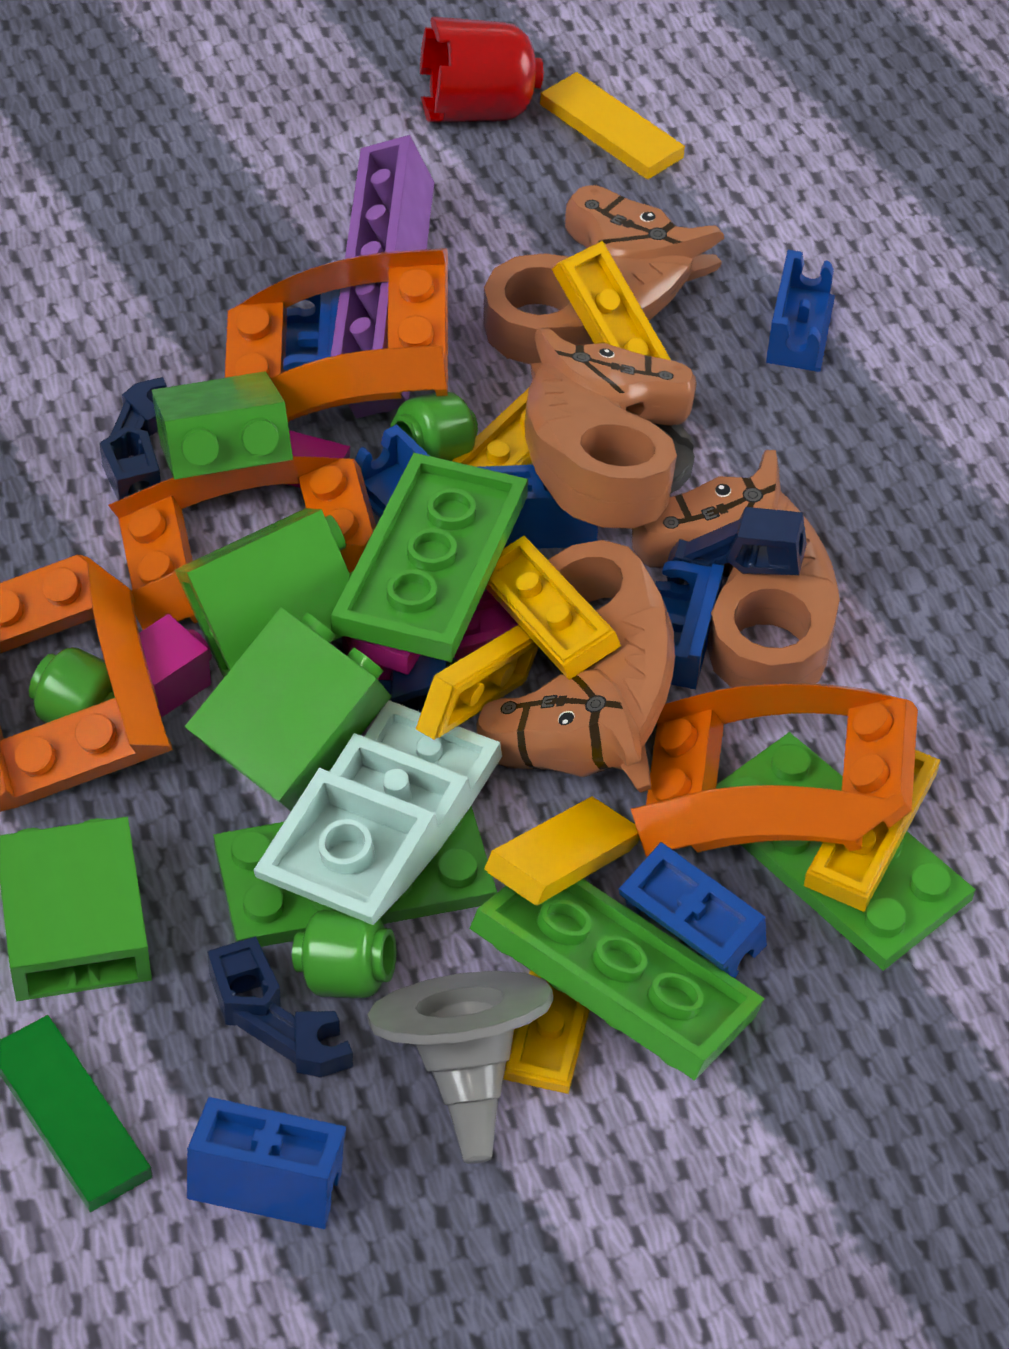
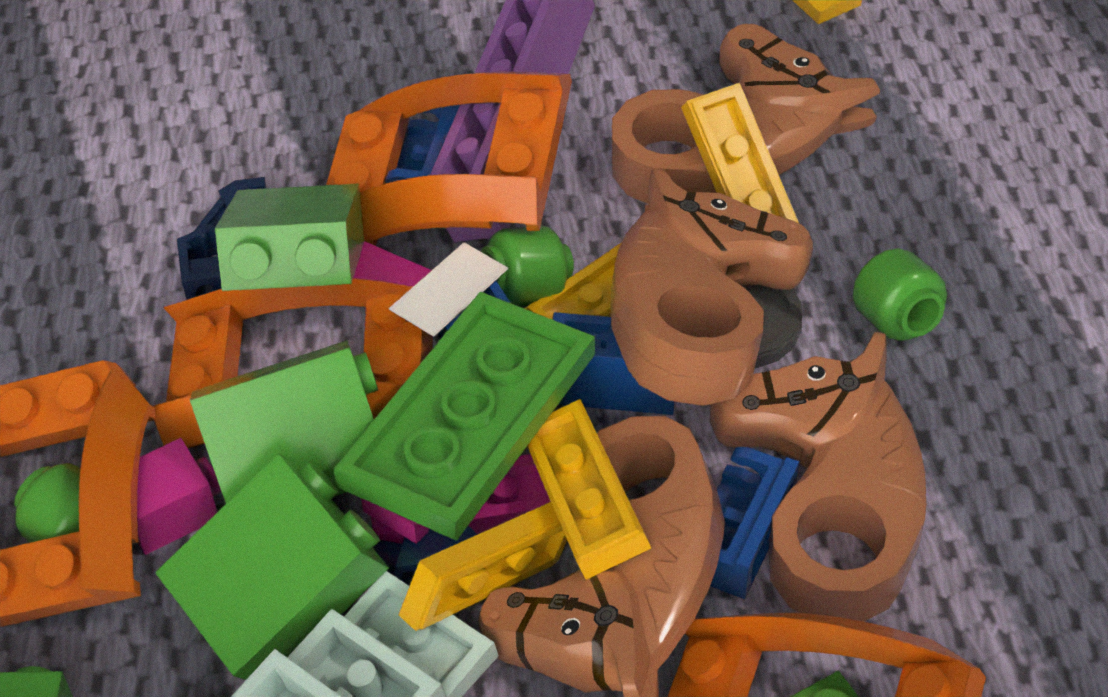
camera: 15 degrees right, 0 degrees up
dark blue piece [667,507,807,585] -> none
blue hinge [766,249,835,372] -> none
none -> white sticker [388,242,509,337]
none -> bright green head [852,248,947,341]

